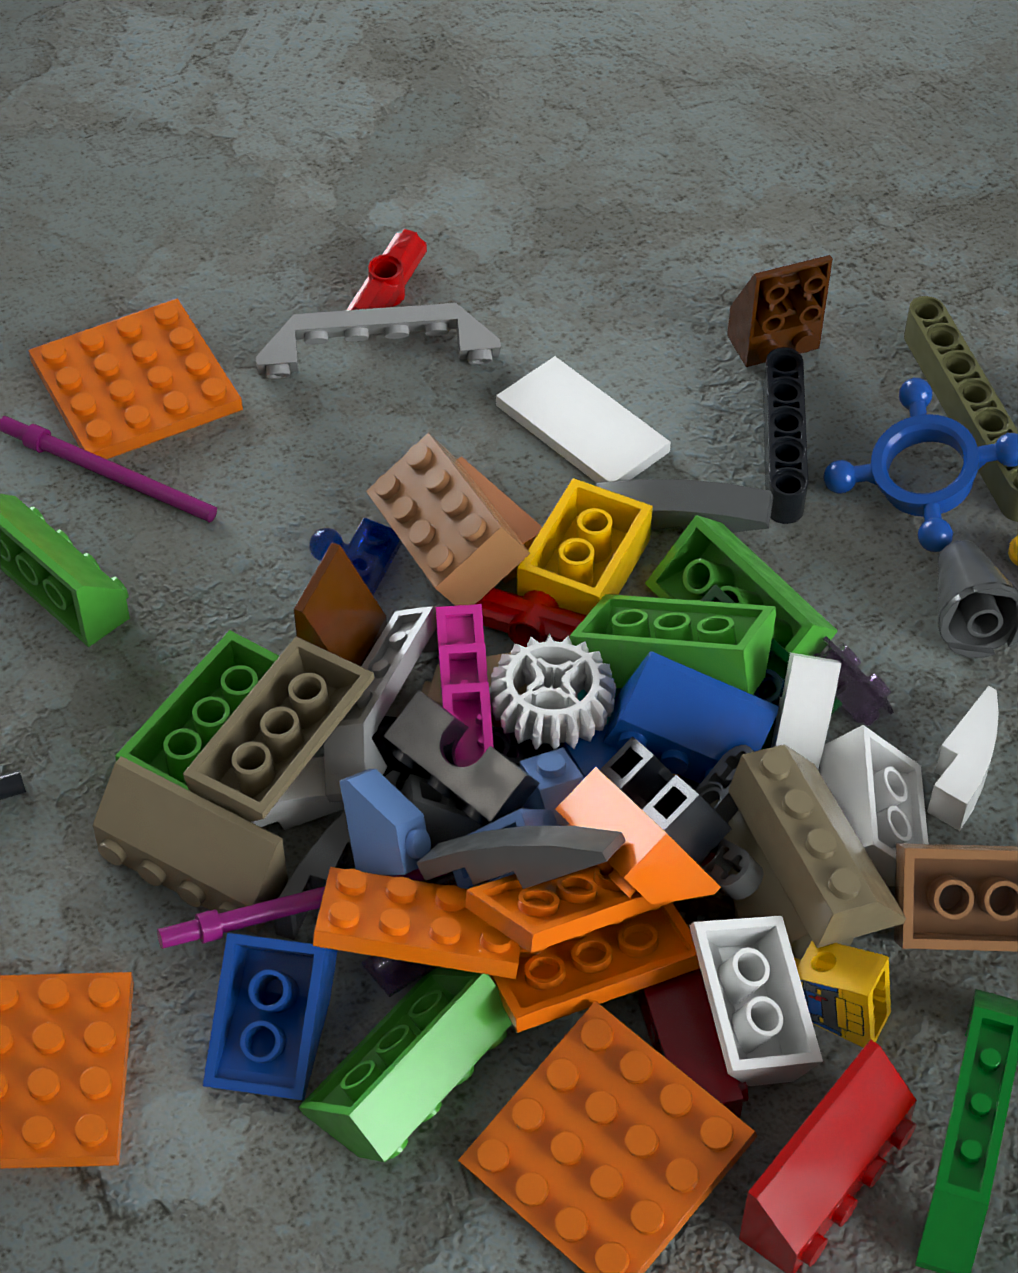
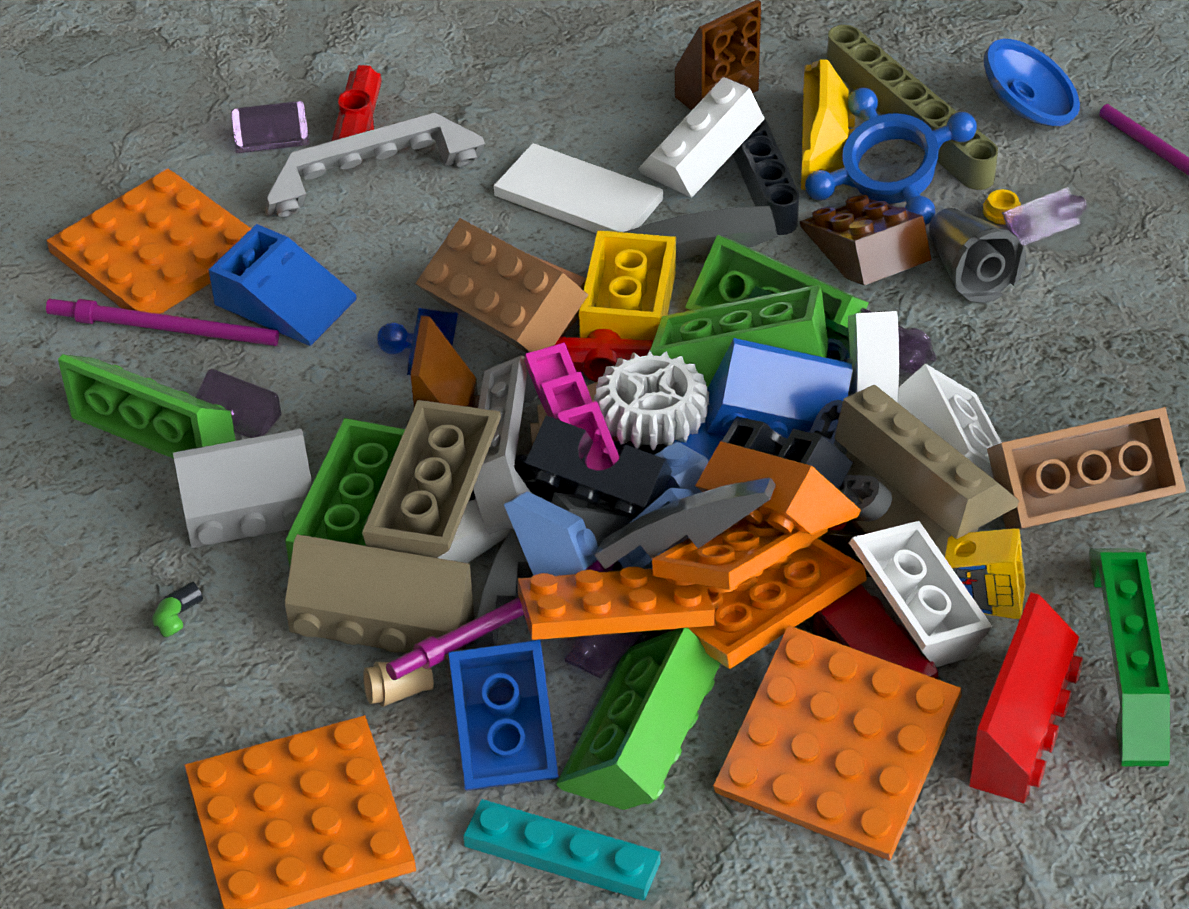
camera: 15 degrees left, 5 degrees down
white slope [927,686,999,831] -> none
none -> light grey slope [173,429,312,548]
none -> clear purple slope [196,369,282,438]
none -> blue slope [209,224,357,346]
none -> clear purple slope [231,101,310,153]
none -> tan cone [363,662,434,707]
none -> teal plate [463,799,661,901]
none -> white slope [638,77,765,198]
none -> reddish brown slope [799,195,932,286]
none -> yellow wedge [801,59,855,190]

